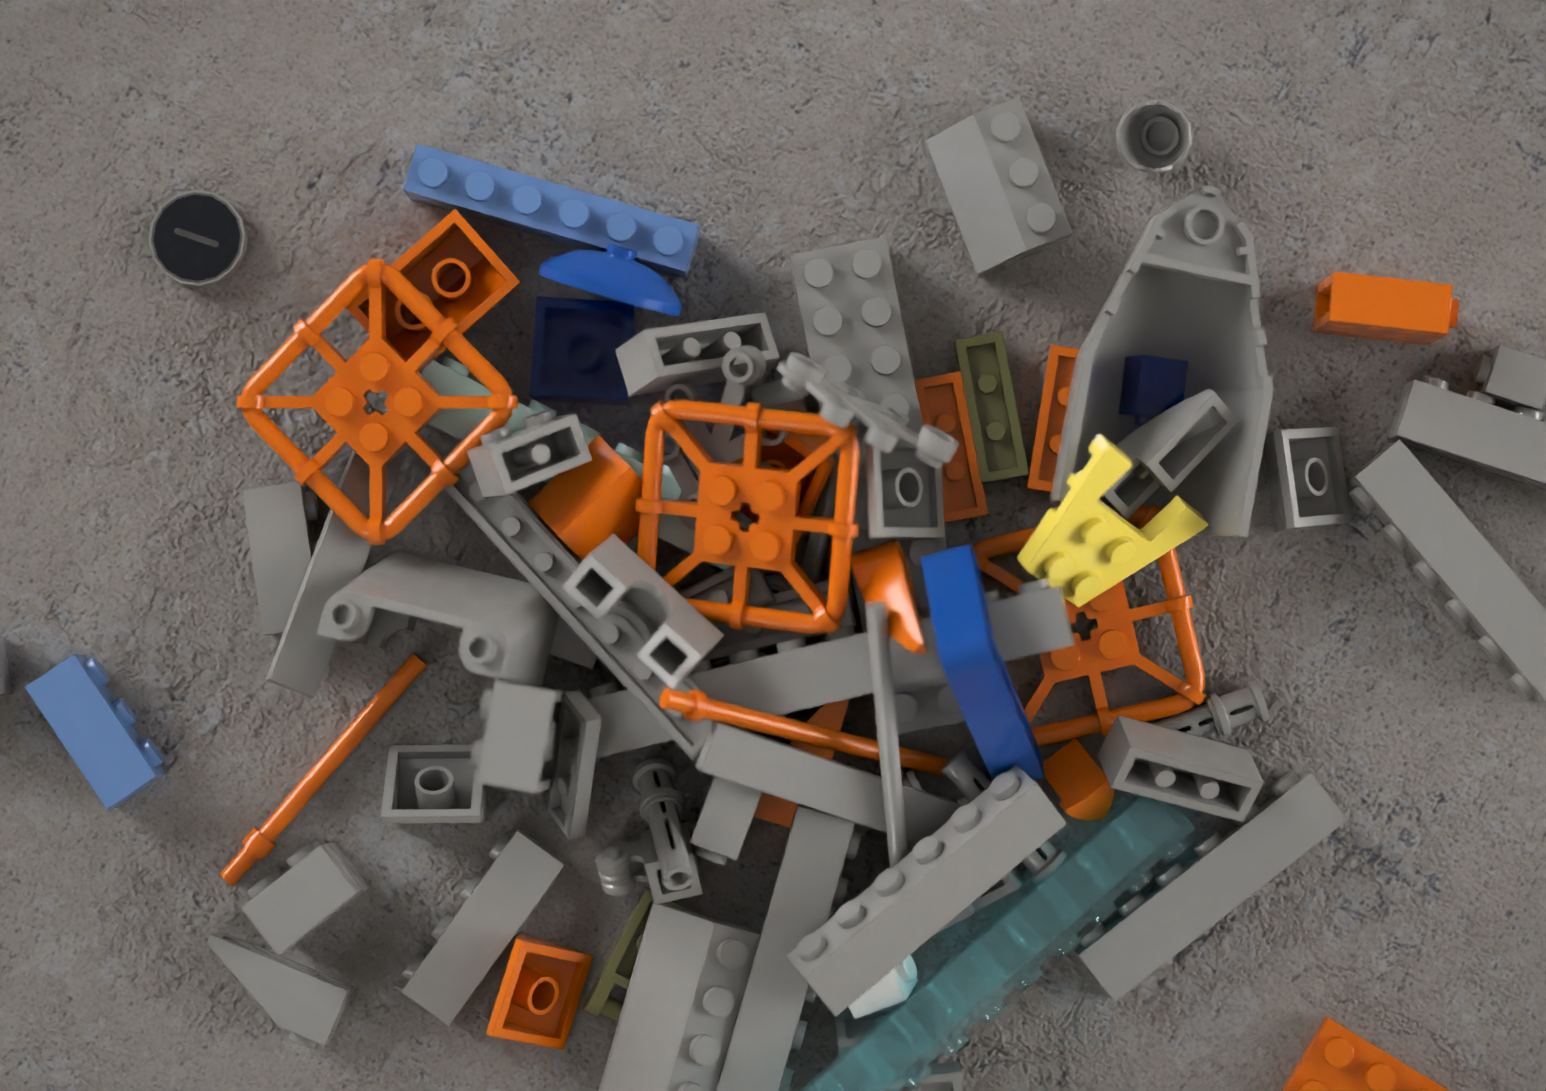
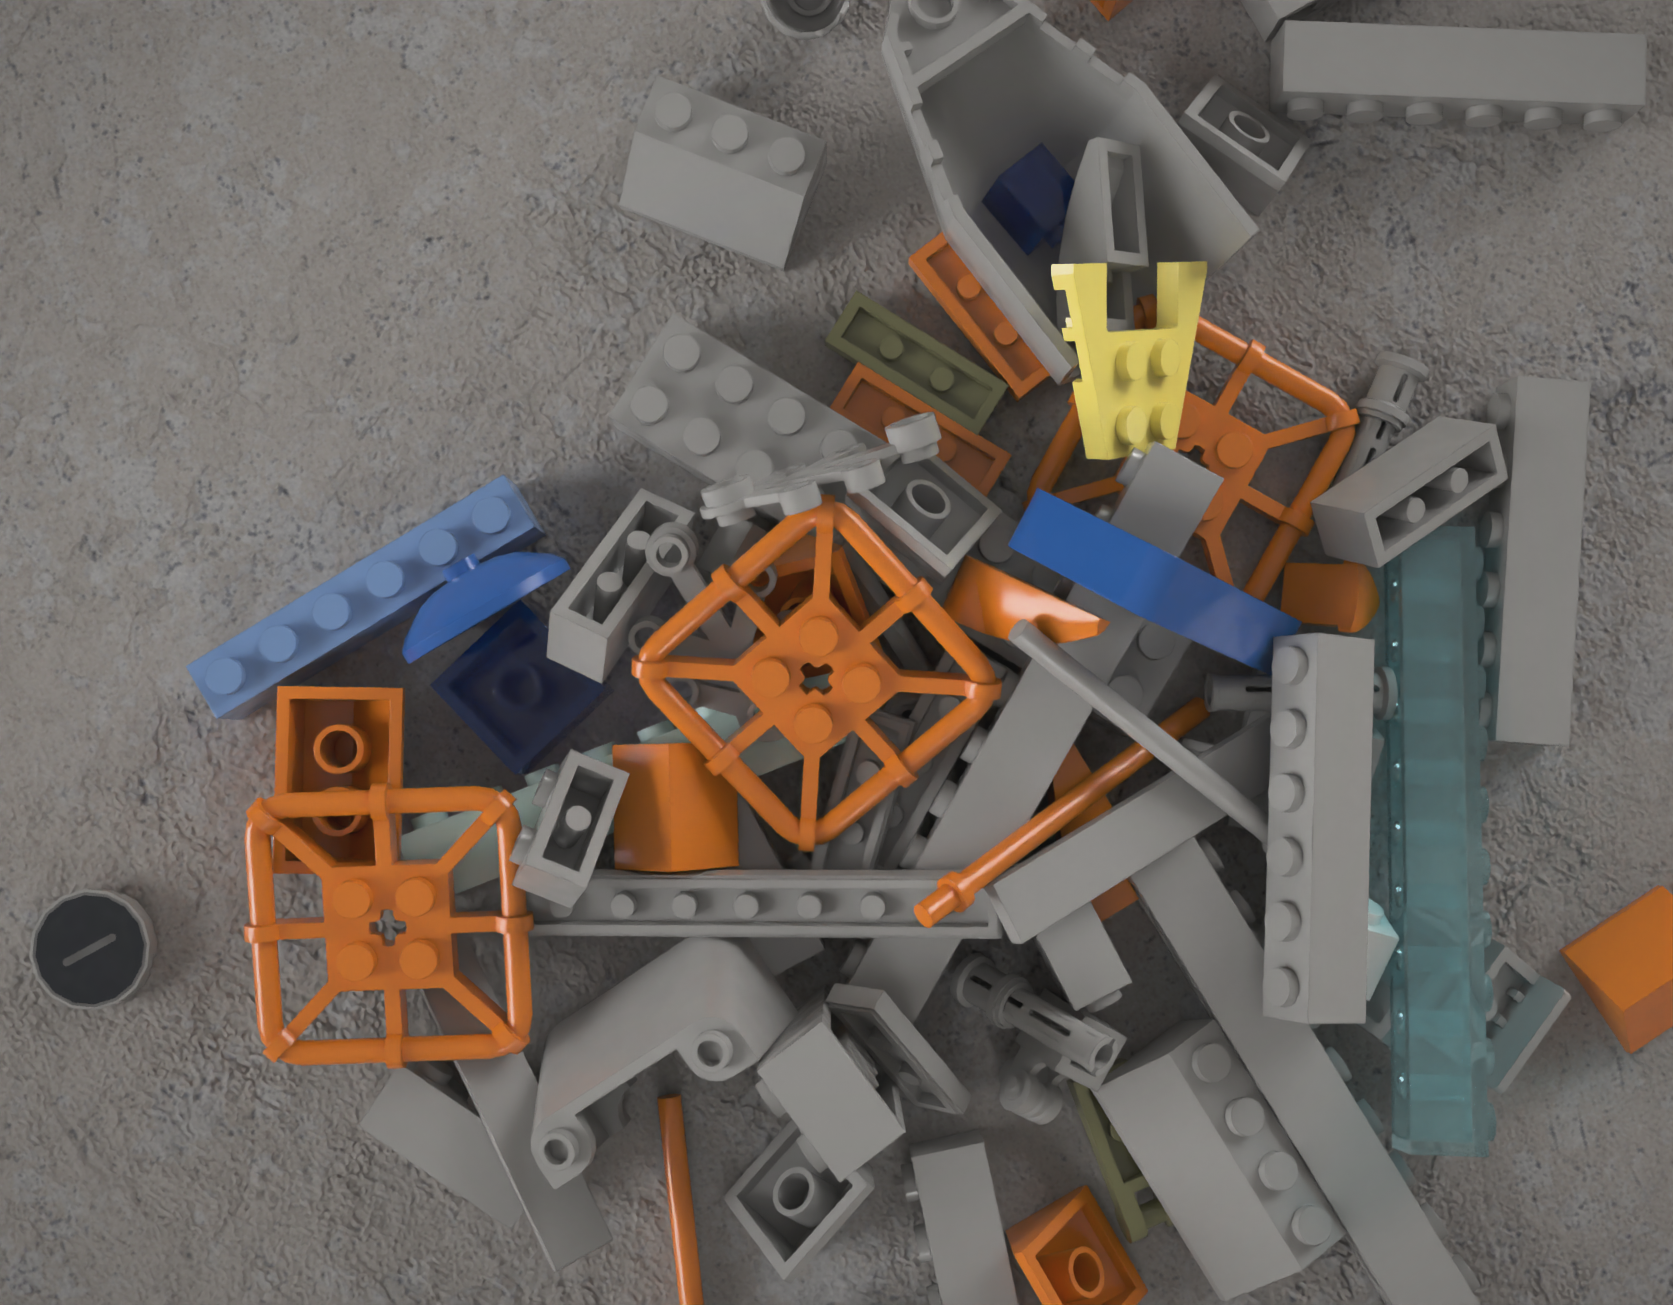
camera: 50 degrees left, 0 degrees up
light grey arch [562,534,724,689] -> none

